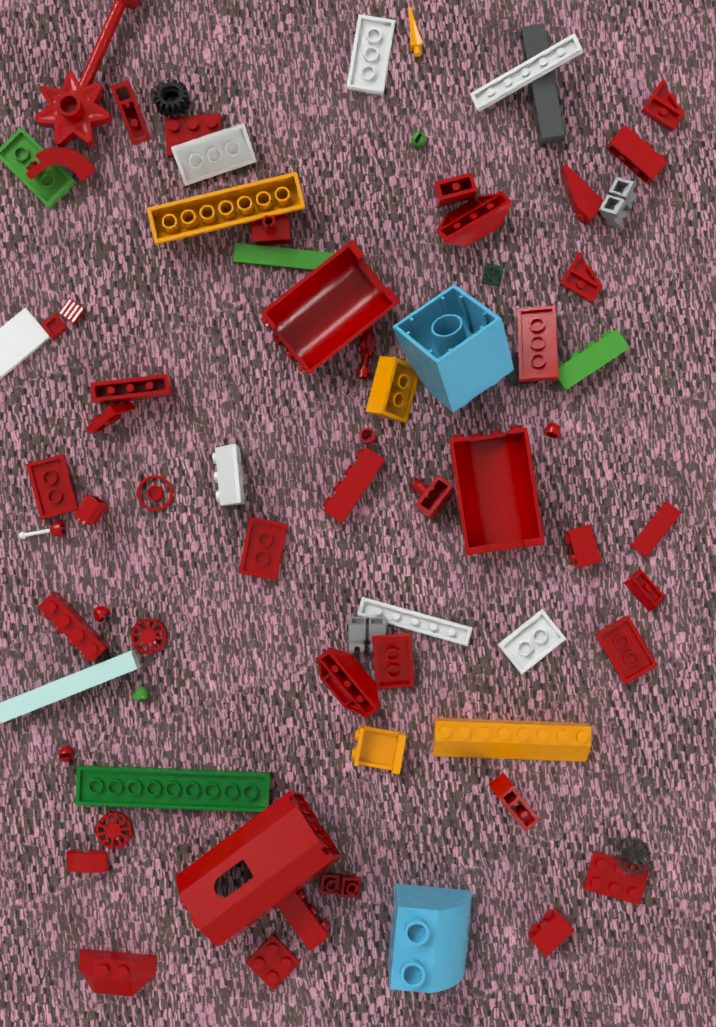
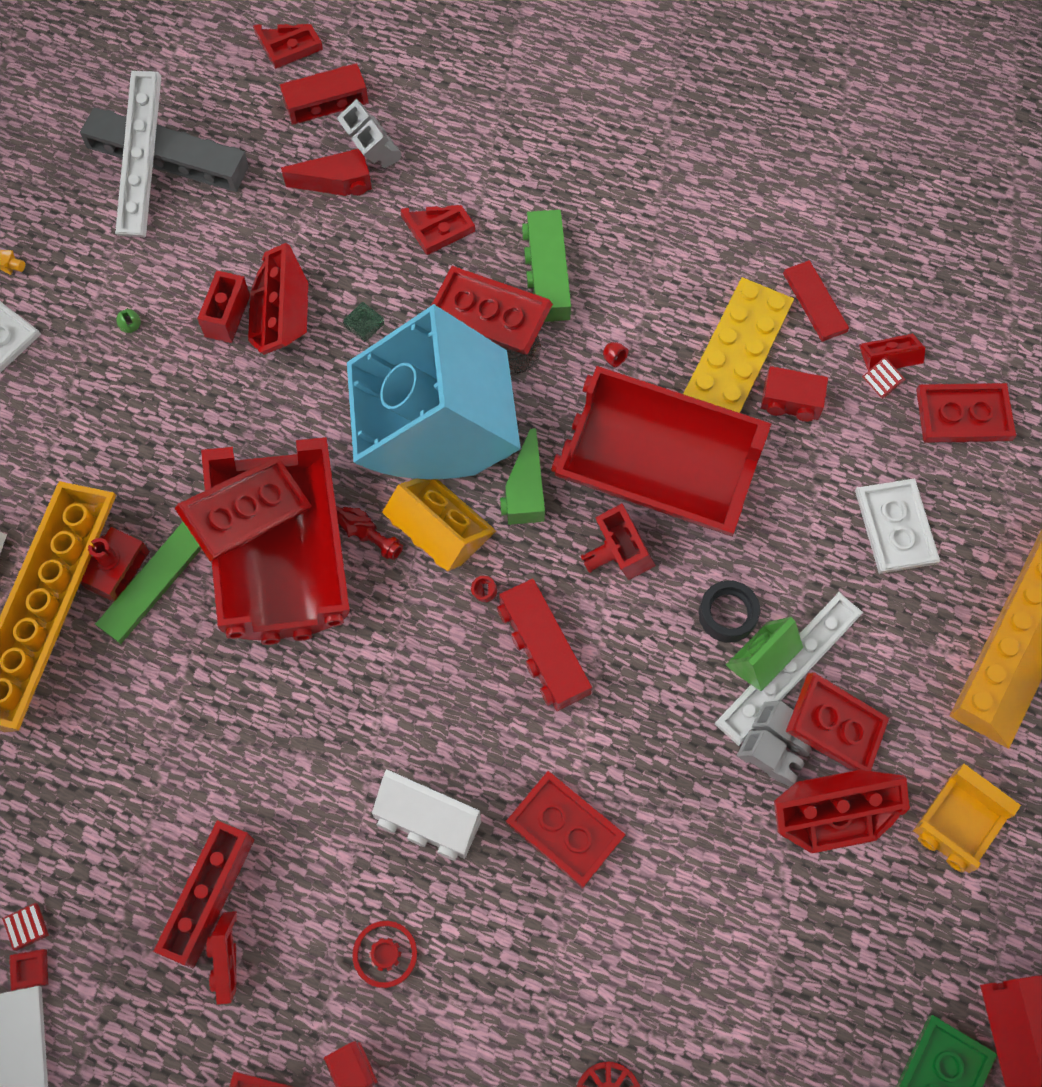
camera: 60 degrees left, 20 degrees down
none -> red tile [174,456,312,562]
none -> bright green slope [500,428,545,525]
none -> yellow plate [683,277,794,413]
none -> black tyre [698,580,761,643]
none -> bright green slope [725,617,803,691]
none -> tile [862,357,906,399]

